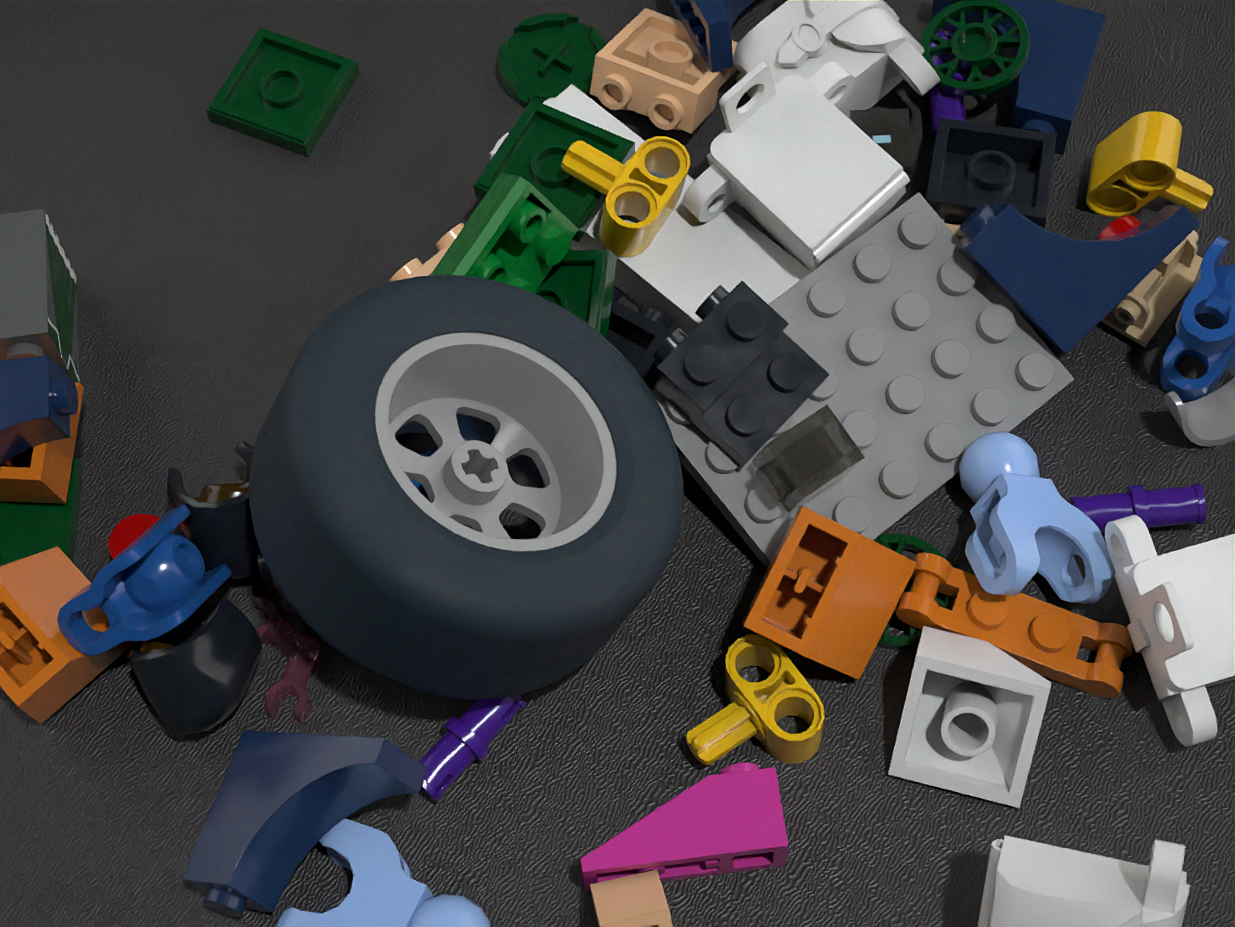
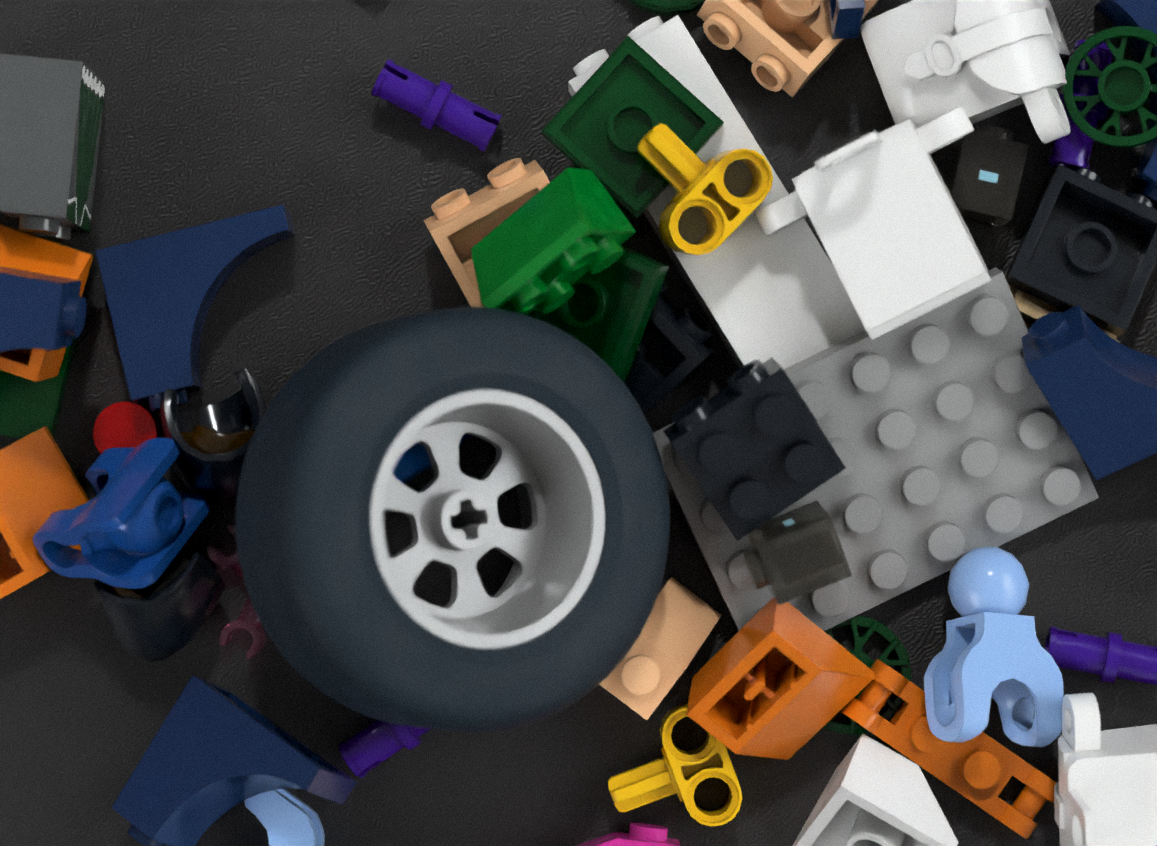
camera: 10 degrees right, 25 degrees up
none -> dark blue arch [95,205,295,411]
none -> dark purple pin [371,58,502,152]
none -> light nougat slope [599,576,722,720]

